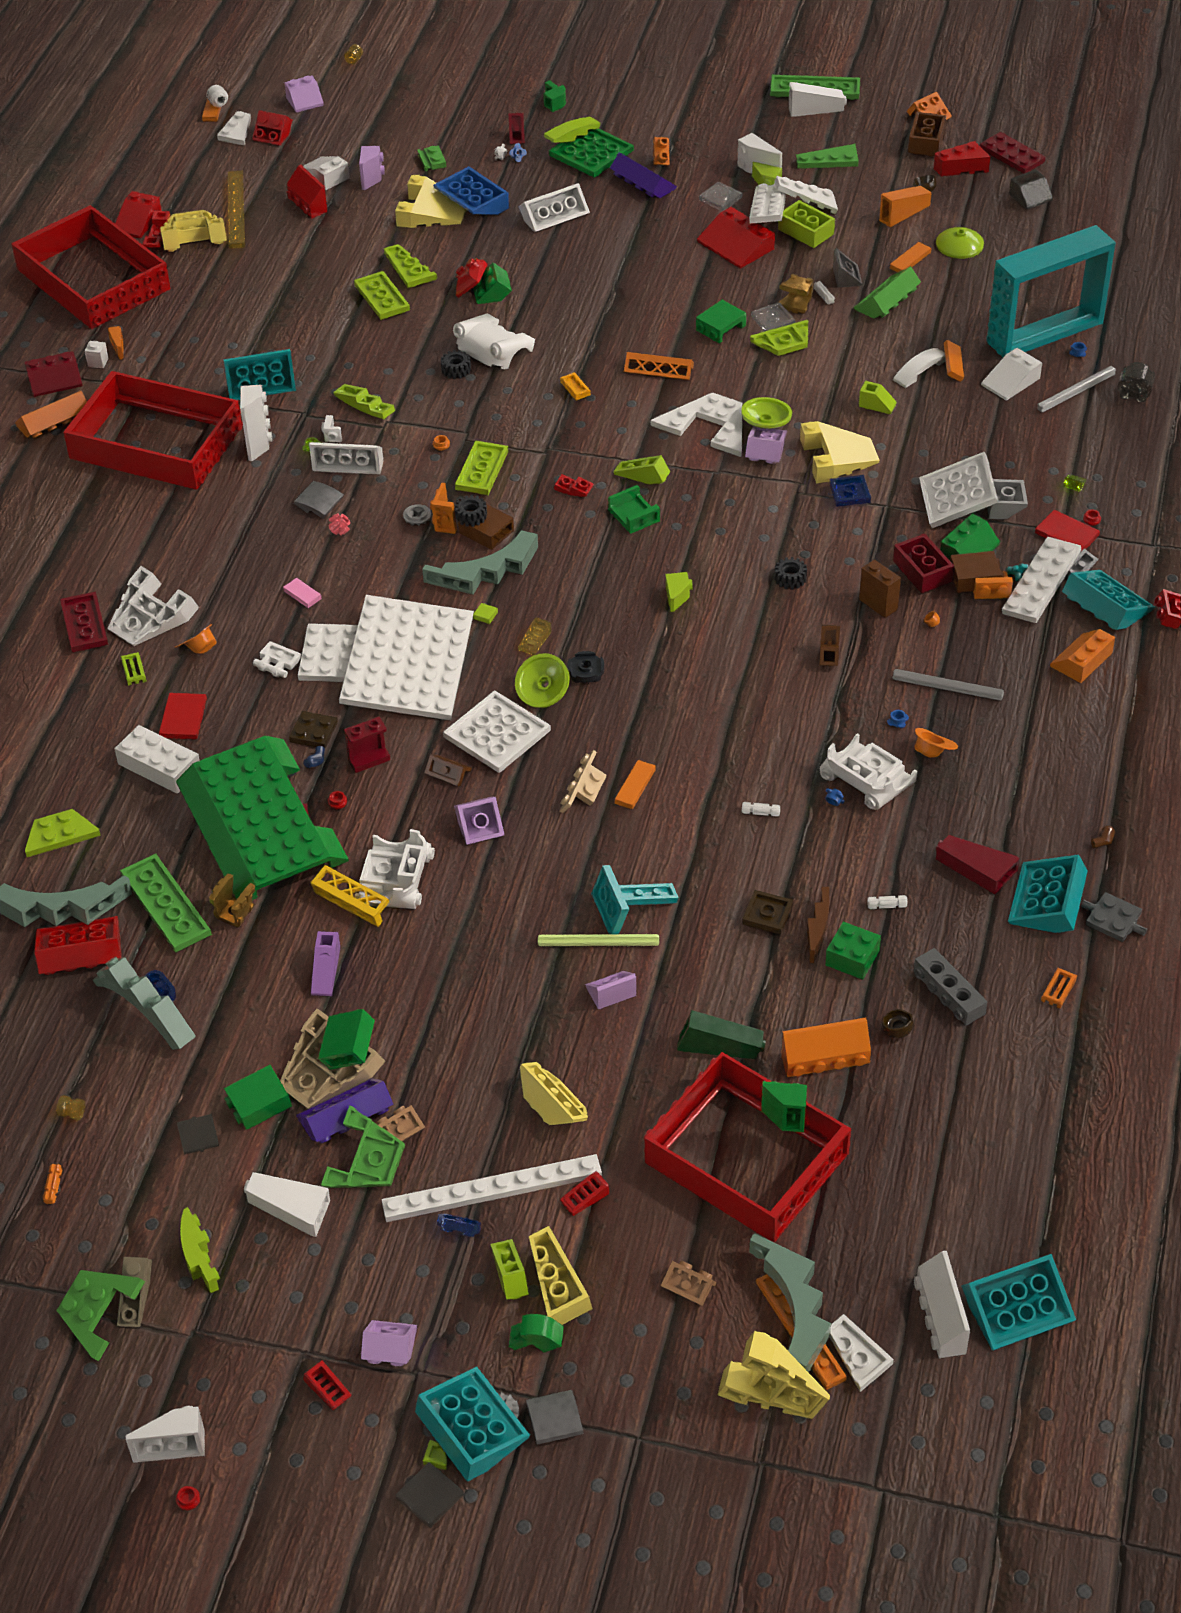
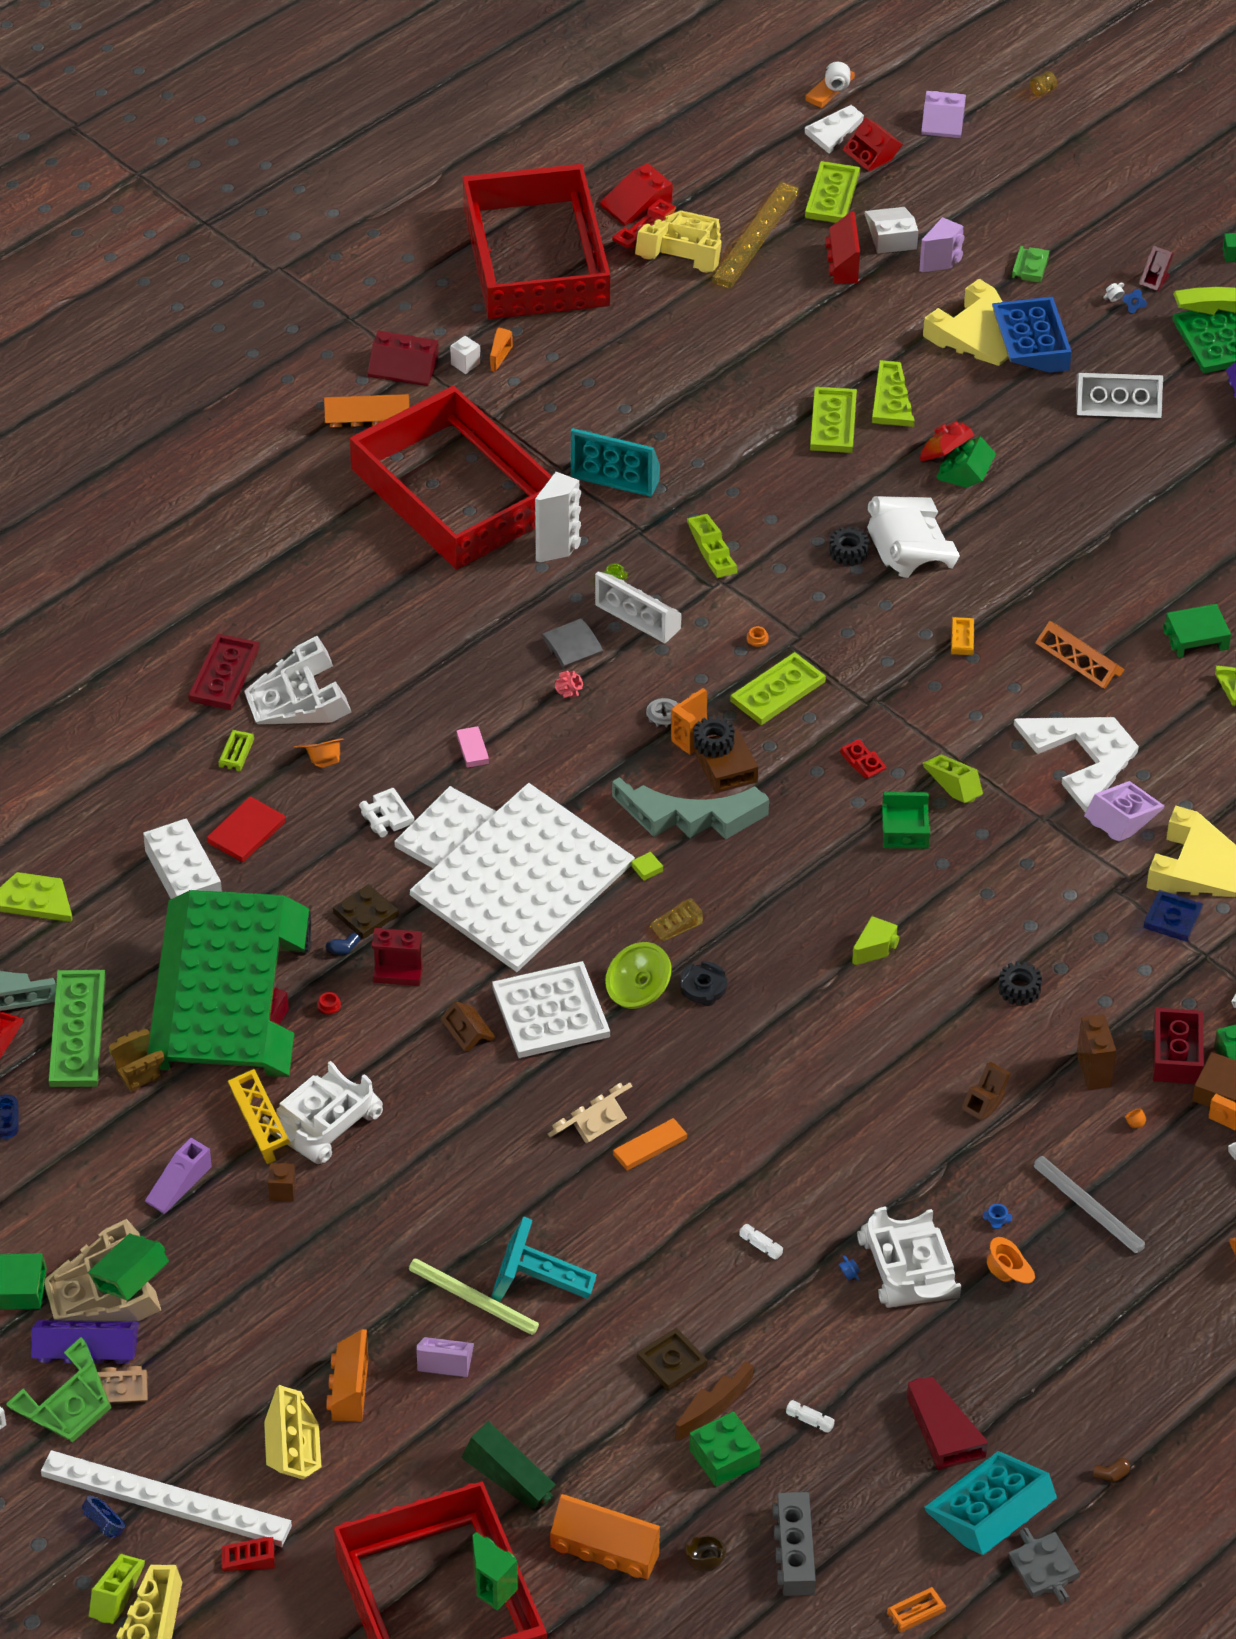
camera: 30 degrees right, 0 degrees up
white bracket [322,415,342,442] -> none
lavender slope [454,797,504,844] -> none
lime dish [741,397,792,429] -> none
none -> reddish brown brick [268,1163,296,1202]
none -> orange slope [327,1329,368,1422]
none -> lime plate [805,161,860,223]

